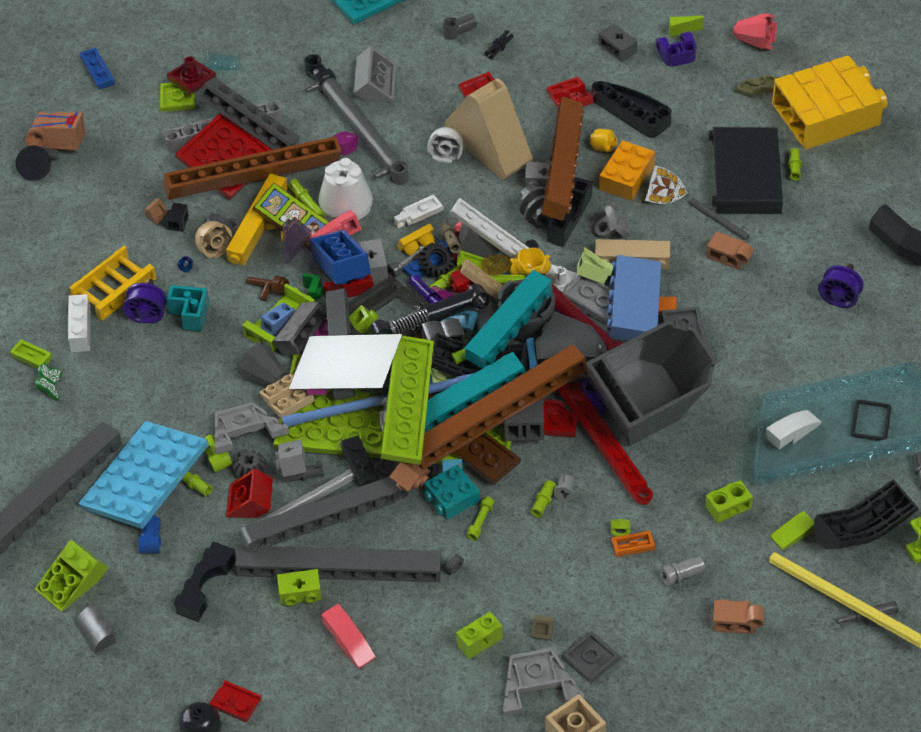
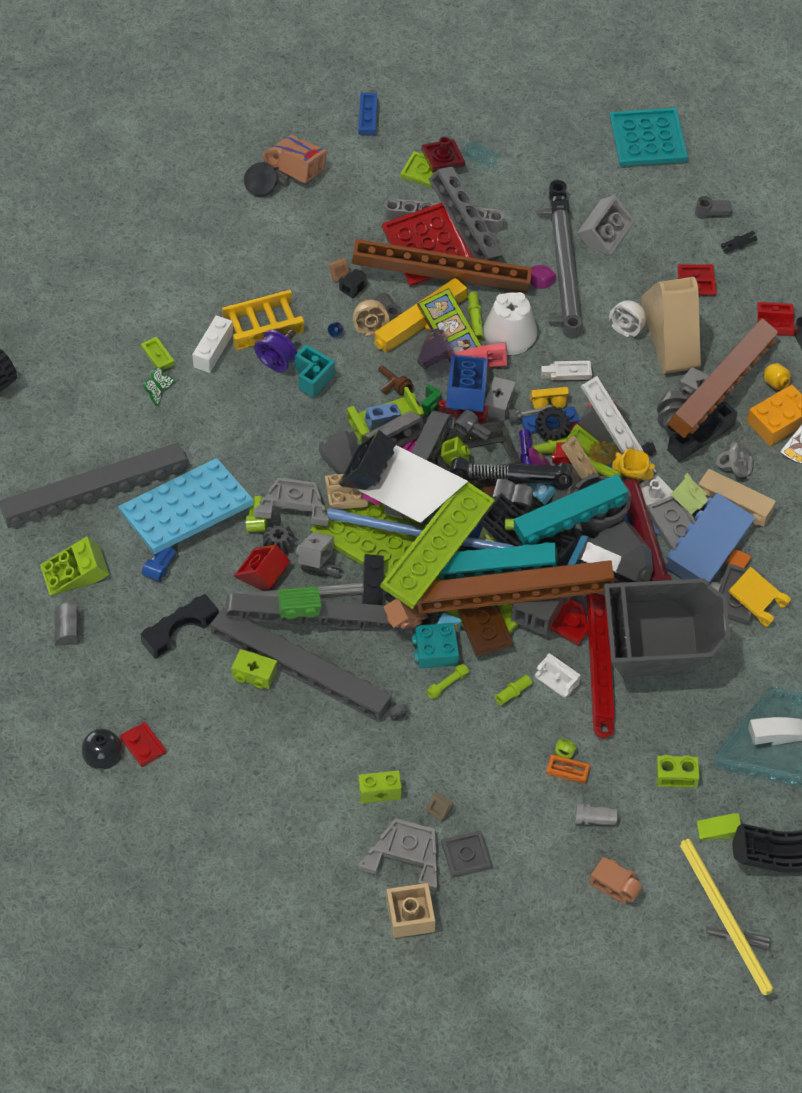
camera: 25 degrees right, 5 degrees up
lime pin [181,471,213,496] -> none
coral slope [321,604,376,669] -> none
dark tan pin [440,222,461,253] -> none
light grey bush [553,475,575,501] -> none
none -> bright green brick [277,586,321,619]
none -> black slope [339,430,396,490]
none -> dark grey axle [454,410,491,440]
none -> white hinge [535,653,580,699]
none -> yellow flag [728,567,791,627]

